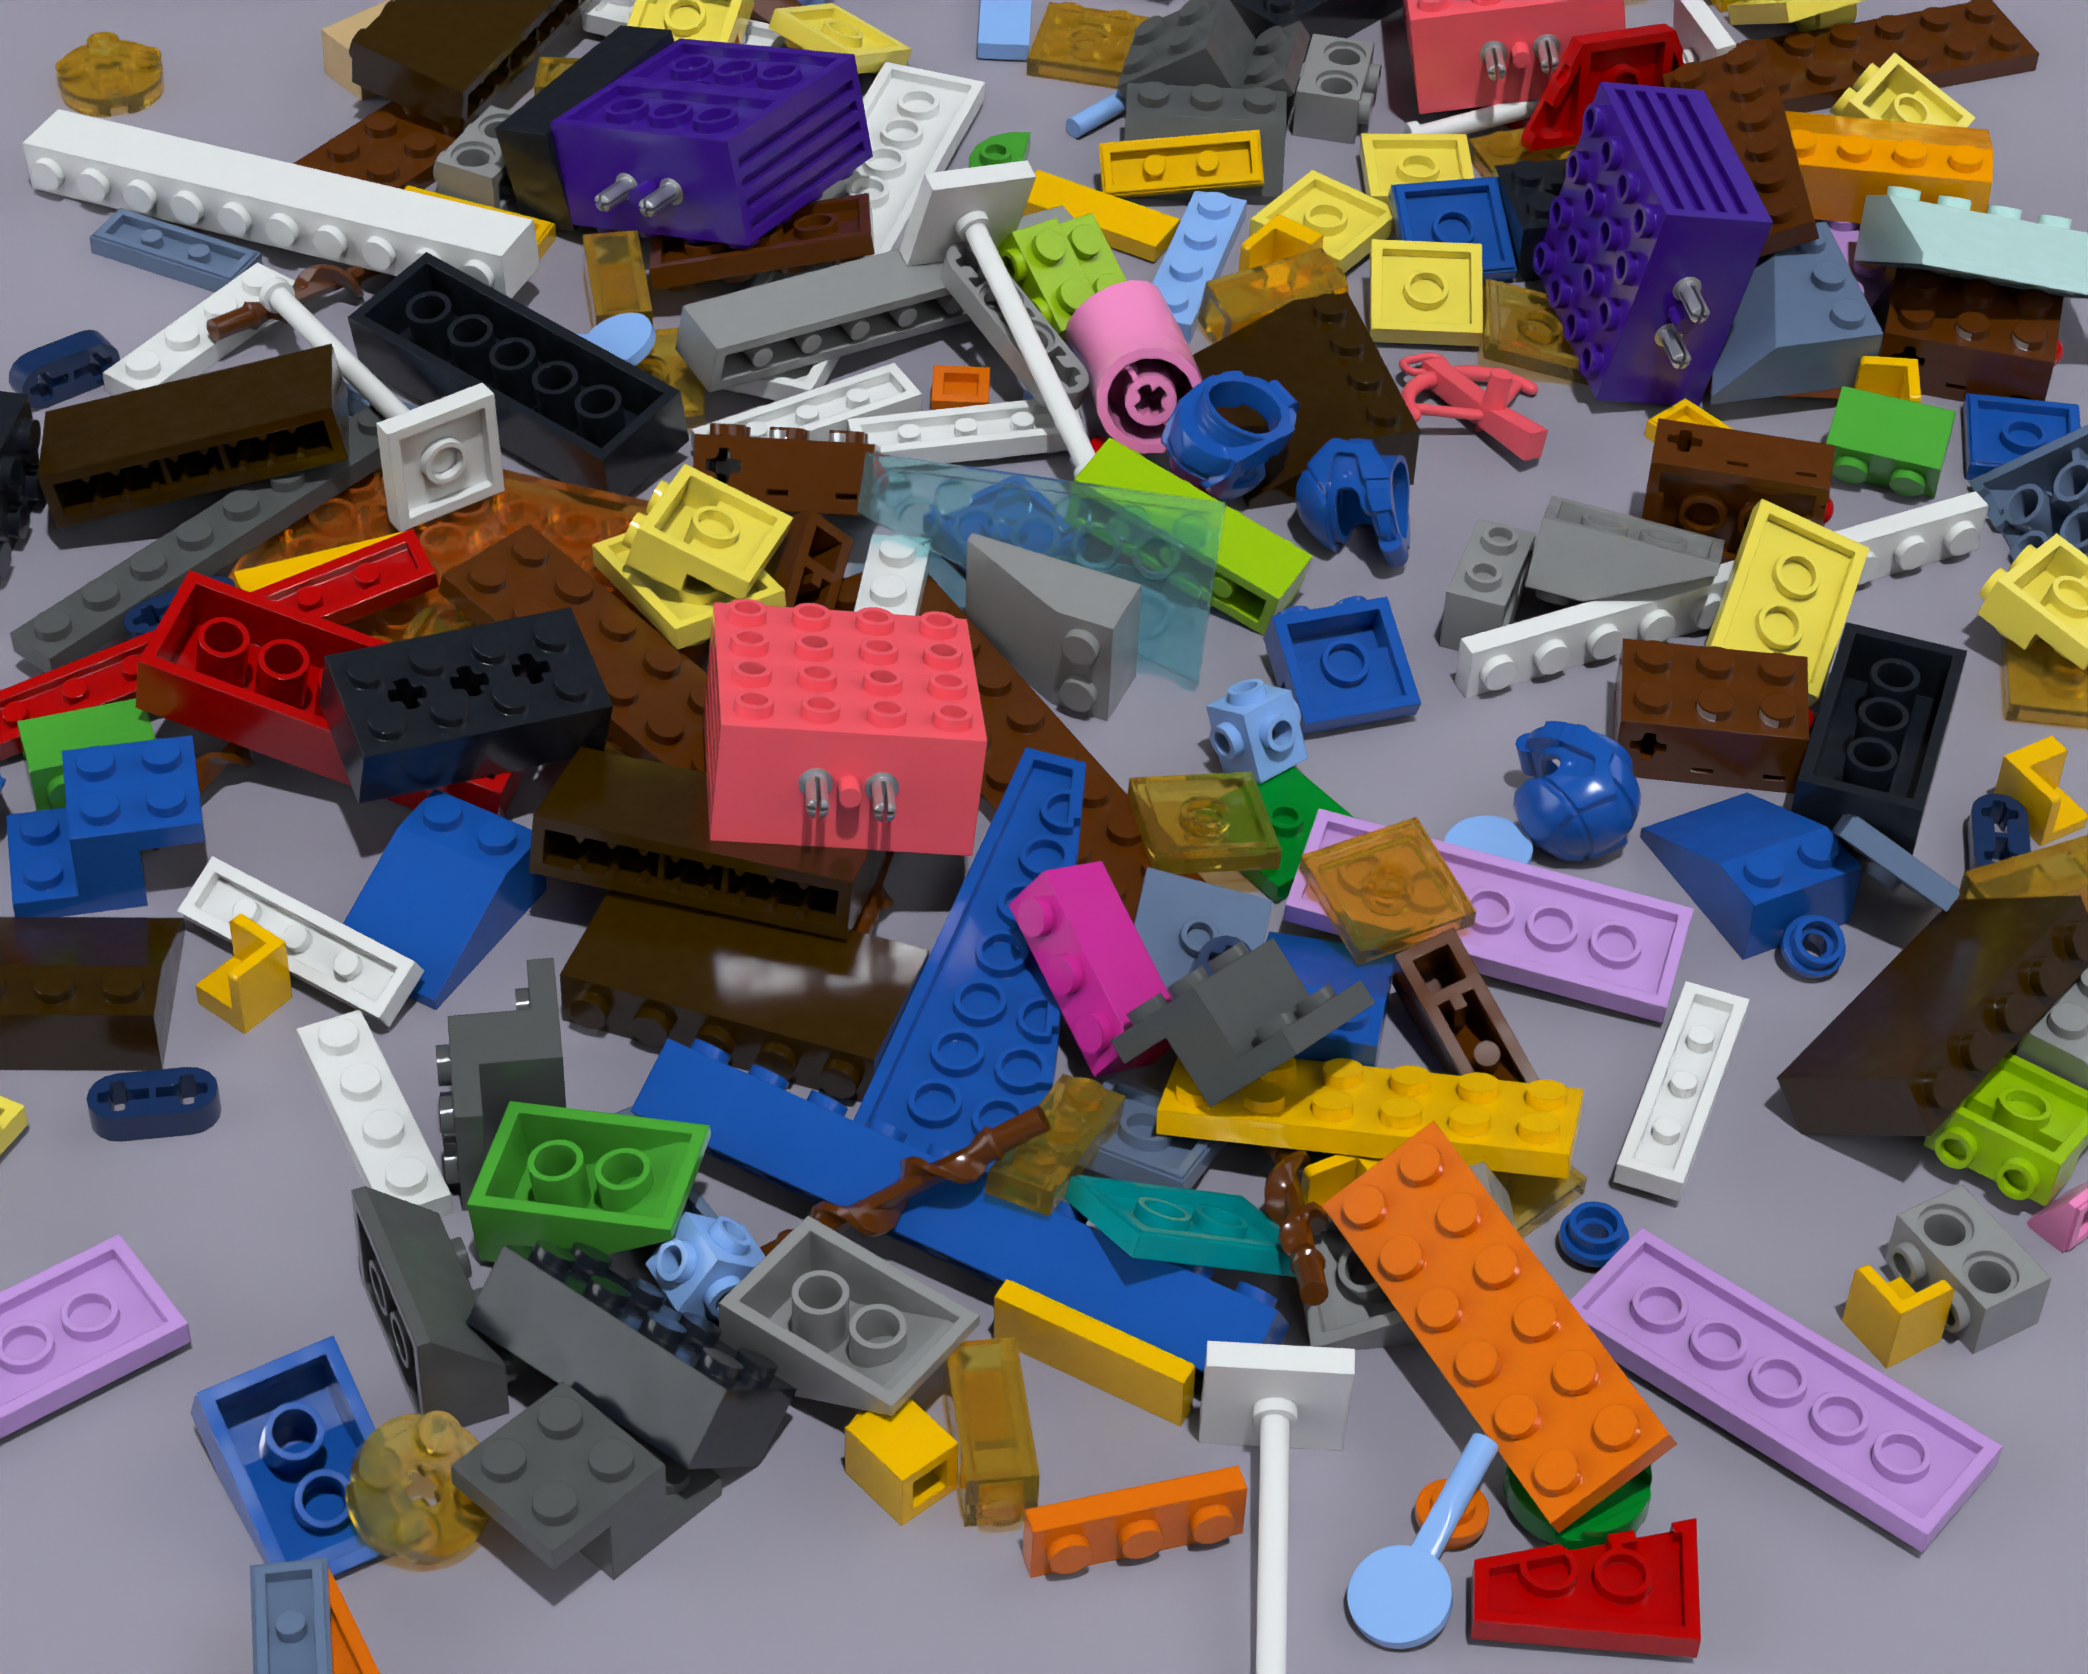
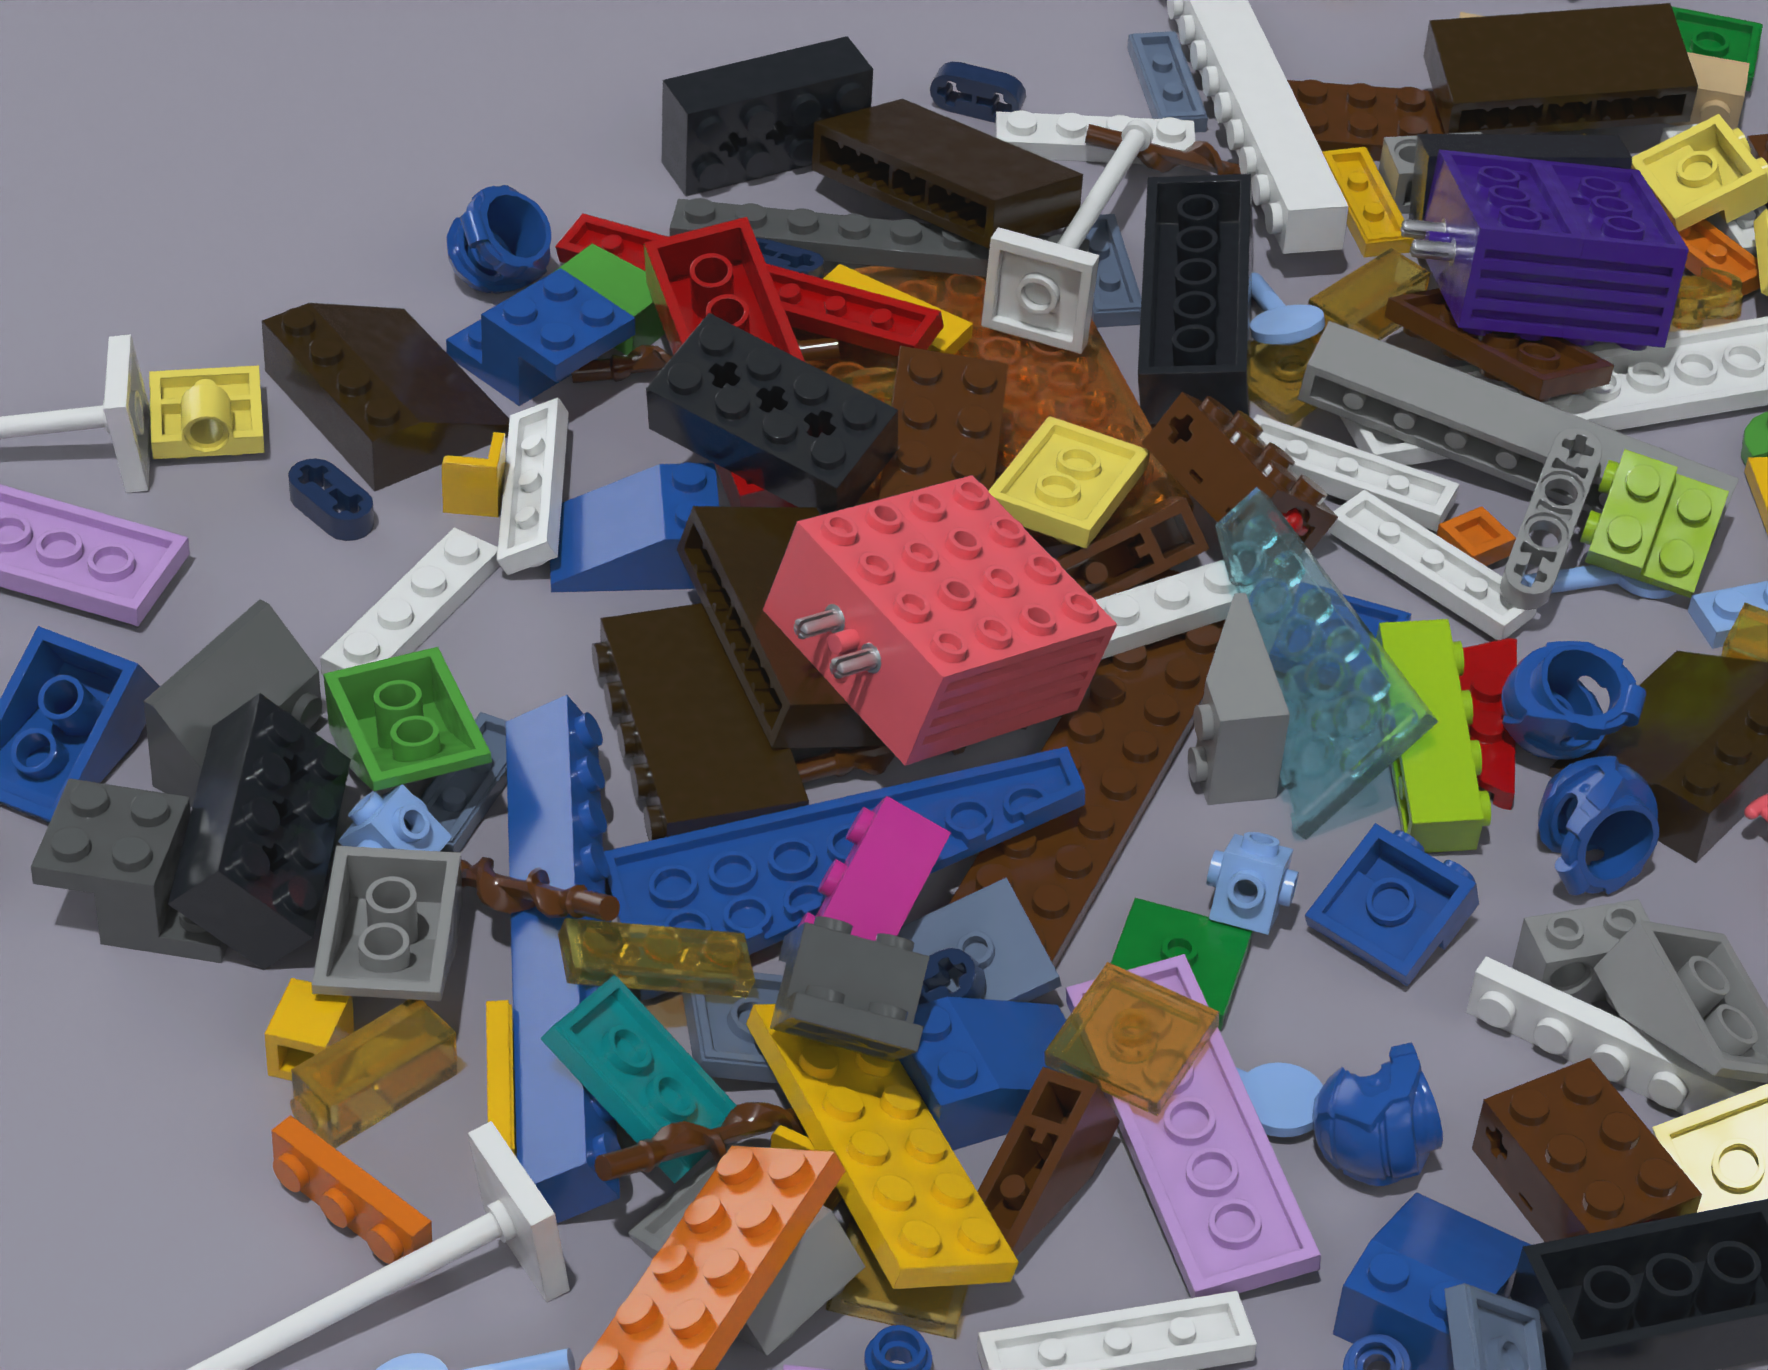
camera: 55 degrees right, 0 degrees up
clear yellow plate [346,1411,490,1565] -> none
dark grey bracket [435,958,566,1211] -> none
light yellow plate [622,464,793,599] -> none
white tile [899,160,1096,478] -> none
bright pink brick [1064,280,1203,454] -> none
clear yellow plate [1127,772,1282,874] -> none

